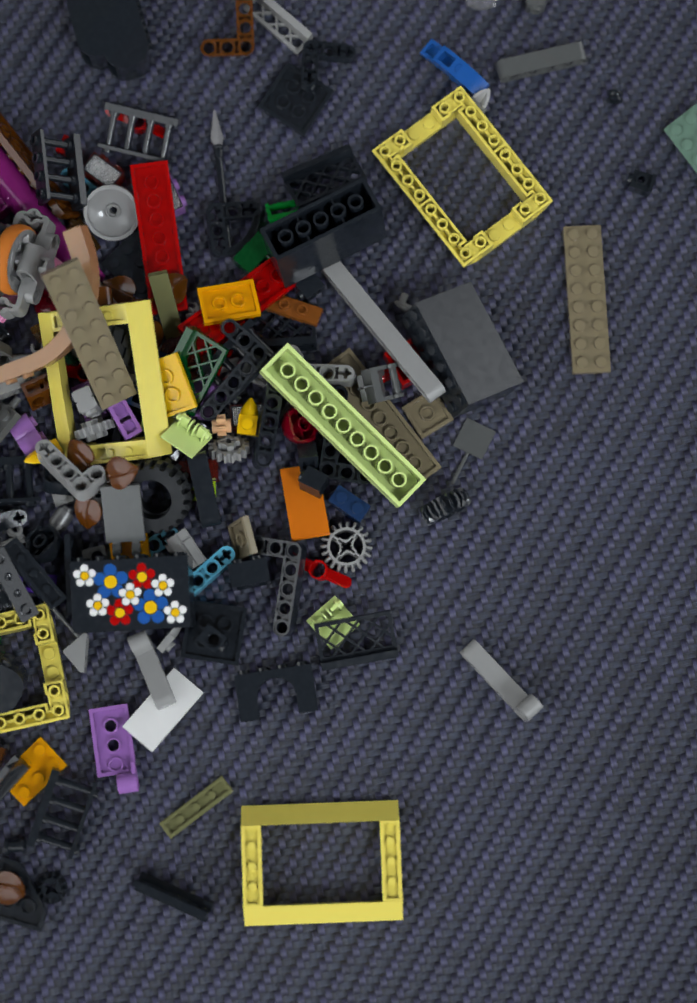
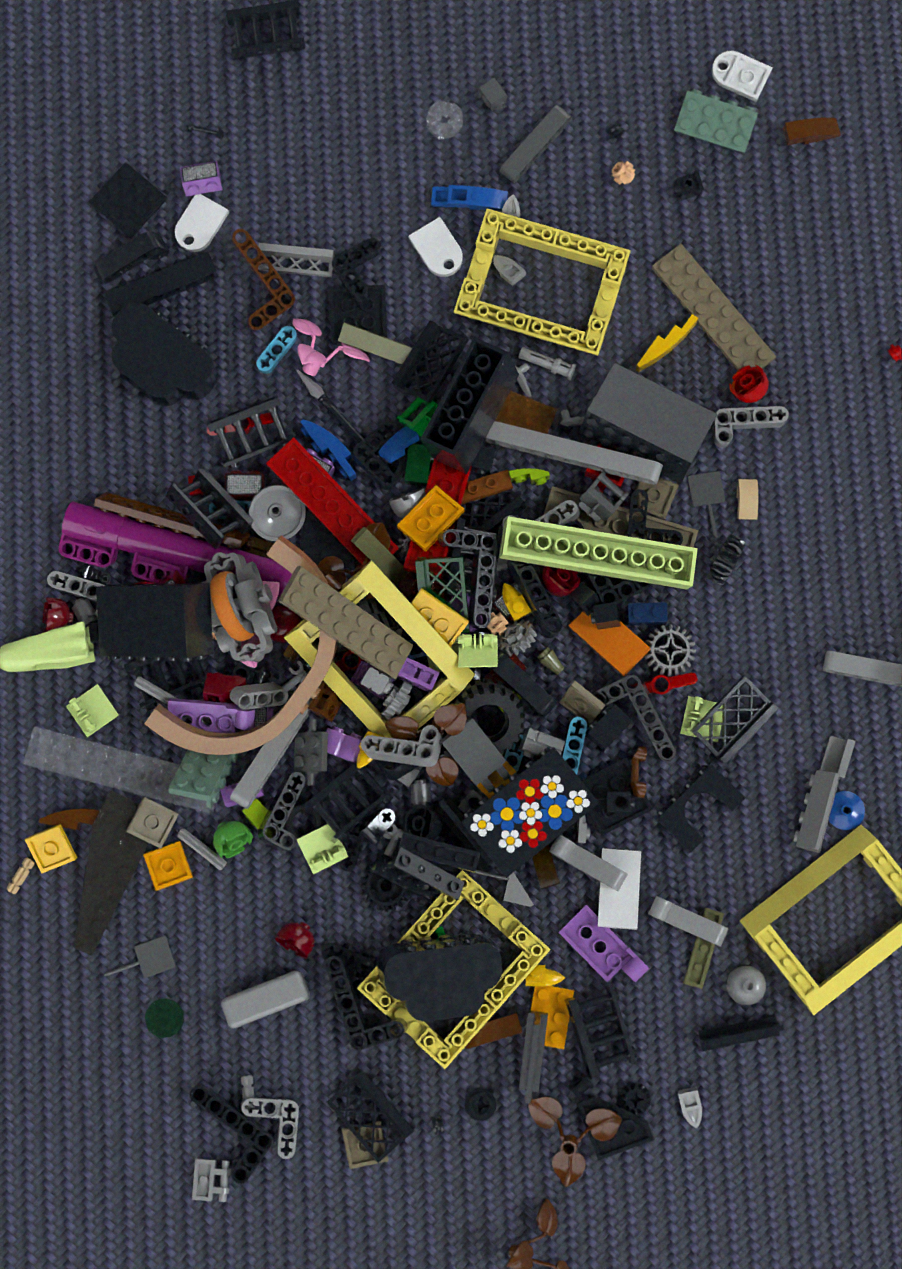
camera: 25 degrees left, 0 degrees up
none -> medium azure beam [257,326,297,374]
none -> bright pink plant [292,318,370,376]
none -> blue slope [300,419,357,481]
none -> olive tile [338,322,413,364]
none -> blue slope [378,426,419,463]
none -> light grey cylinder [389,487,426,519]
none -> white tile [408,217,463,277]
none -> light grey plate [493,255,526,286]
none -> clear orange tile [495,391,558,434]
none -> lime slope [509,468,550,485]
none -> light grey bar [515,363,531,397]
none -> light grey pin [519,347,576,380]
none -> yellow plate [525,965,565,986]
none -> dark brown slope [532,844,560,889]
none -> olive cone [537,647,564,675]
none -> light nougat gear [612,161,635,185]
none -> black beam [627,489,683,545]
none -> reddish brown bar [630,746,647,798]
none -> yellow slope [636,314,698,372]
none -> light grey beam [648,896,729,947]
none -> light grey plate [678,1087,702,1128]
none -> light grey beam [713,406,789,448]
none -> light grey cylinder [726,966,766,1005]
none -> red cylinder [729,365,769,403]
none -> tan slope [736,479,758,520]
none -> light grey slope [794,770,840,853]
none -> light grey panel [819,736,855,780]
none -> blue dish [829,791,865,830]

